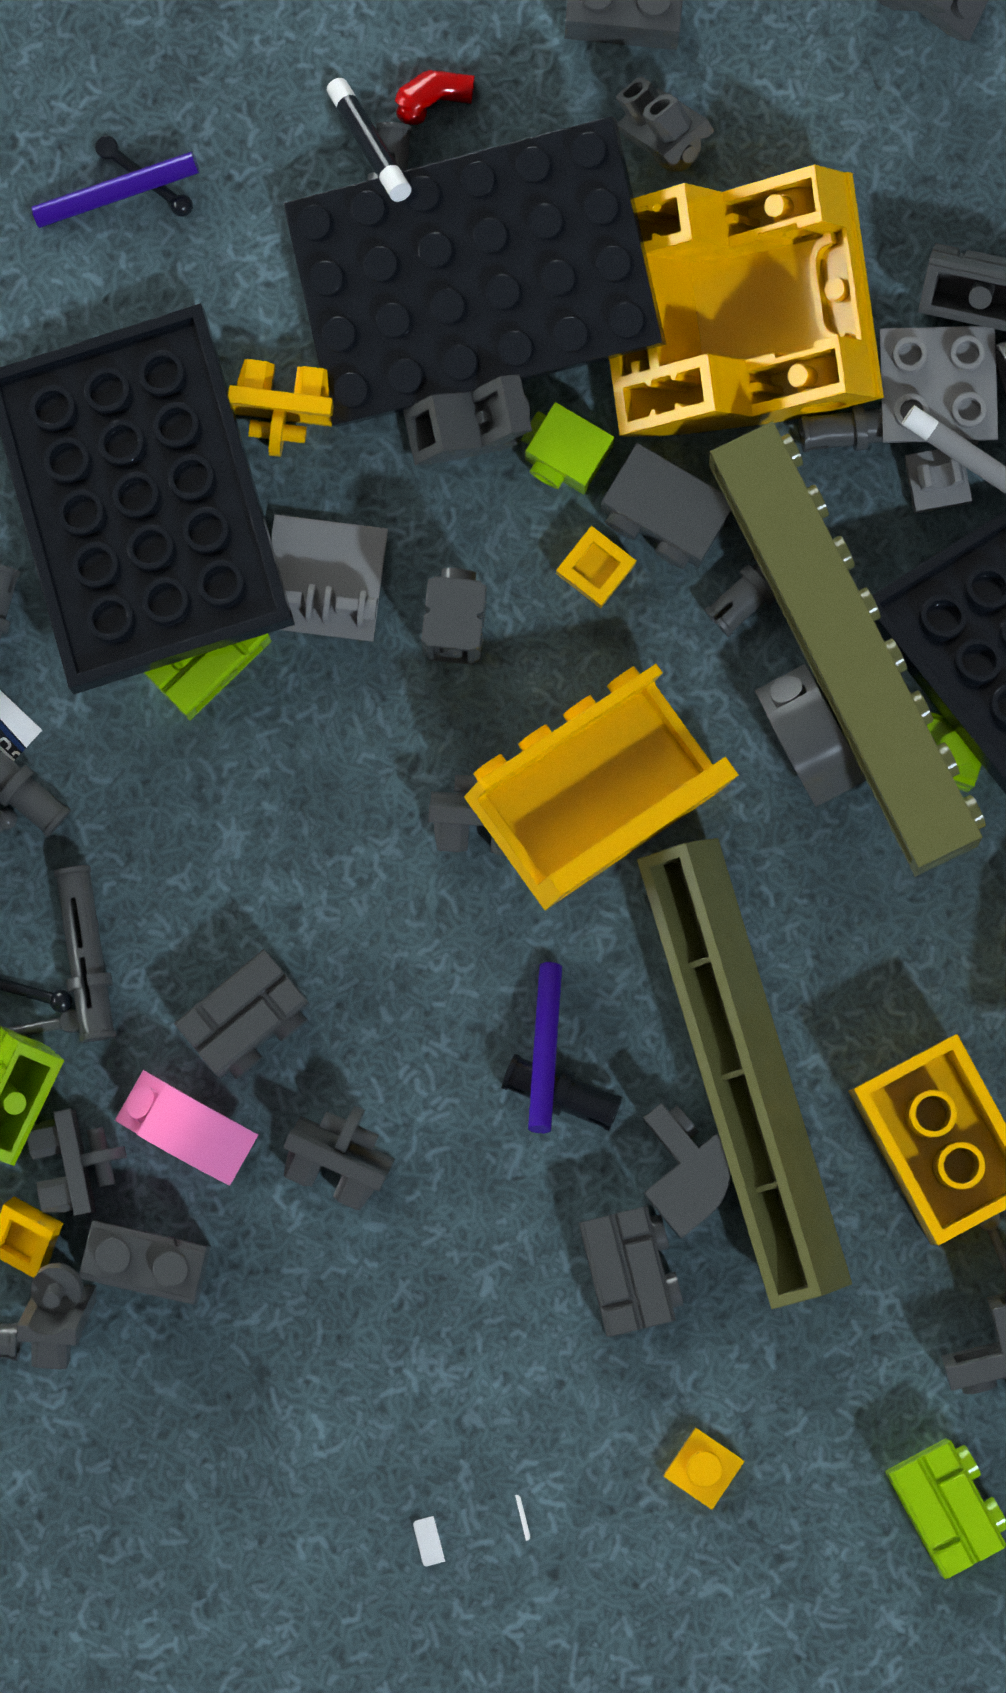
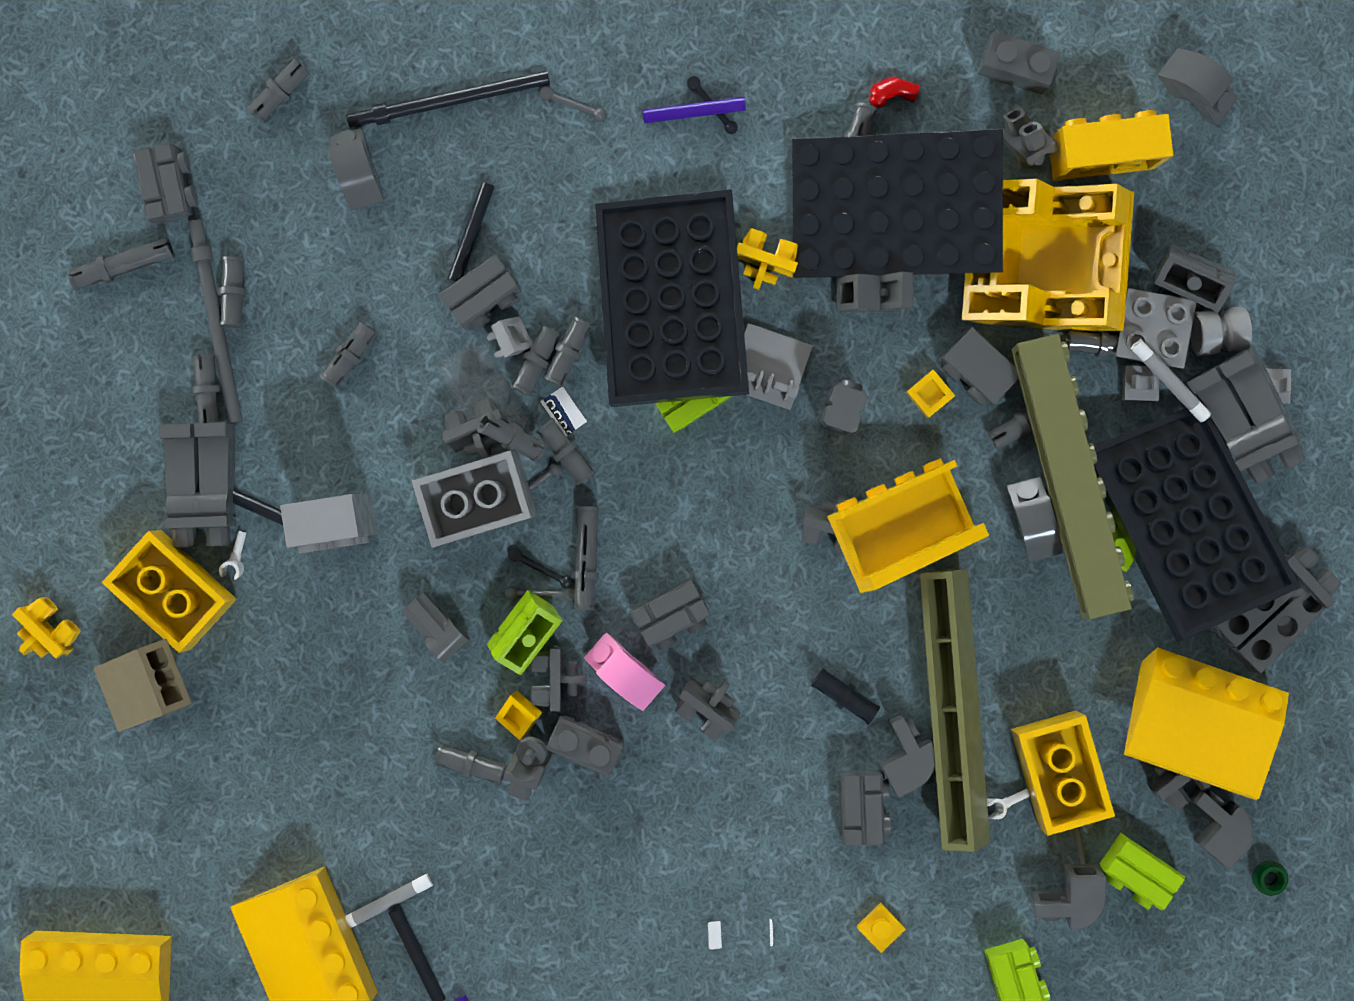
camera: 10 degrees right, 5 degrees up
black bar [327,78,411,202] -> none
lime brick [521,402,614,495] -> none
dark purple bar [528,962,562,1134] -> none
none -> white hand [987,789,1030,819]
none -> yellow brick [1049,110,1173,181]

